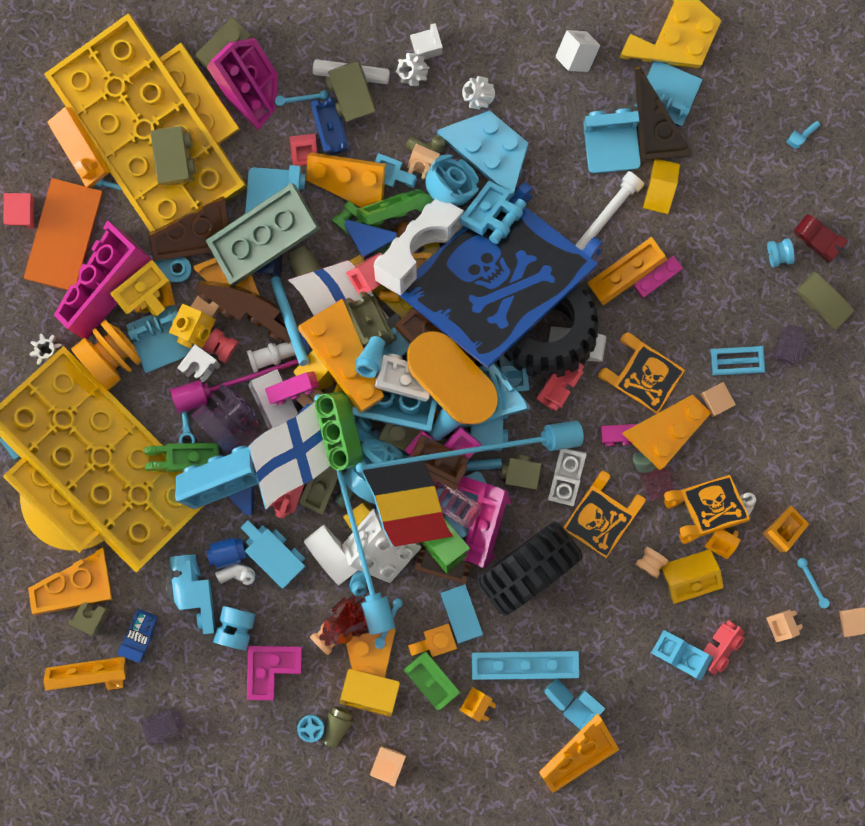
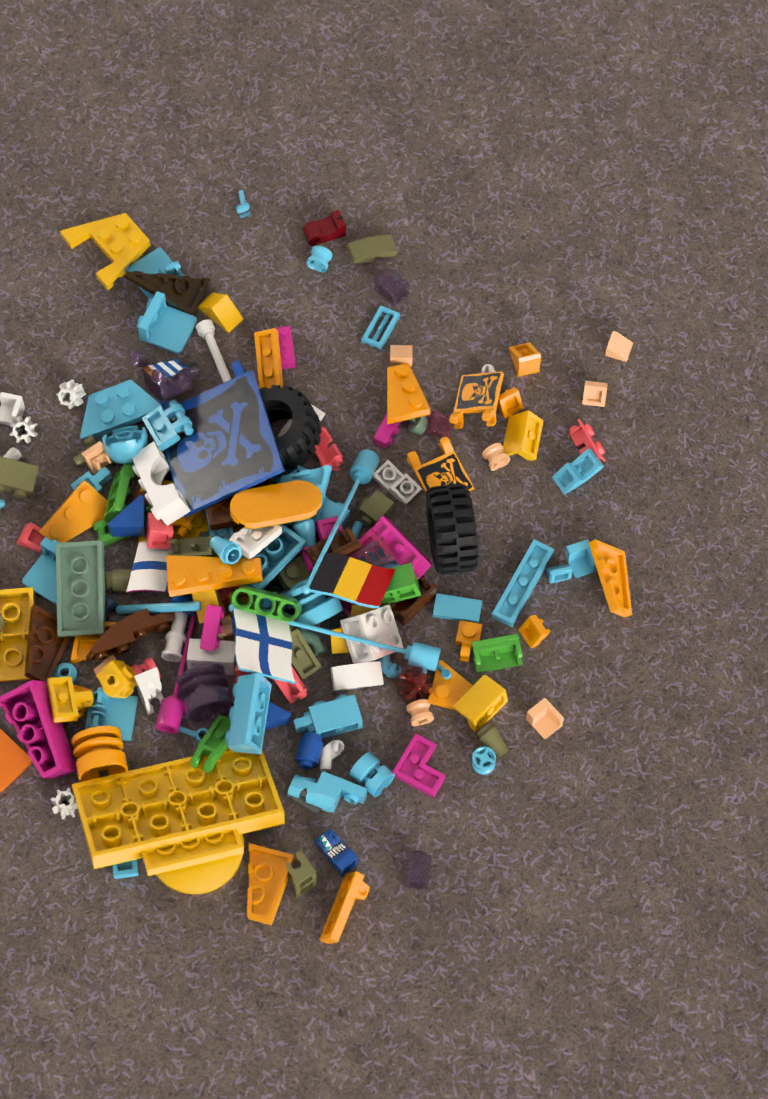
camera: 55 degrees left, 20 degrees down
blue hinge [310,97,350,155] -> none
white panel [556,30,600,72] -> none
flag [598,332,685,414] -> none
medium azure hinge [797,558,829,608] -> none
none -> clear purple torso [130,350,200,402]

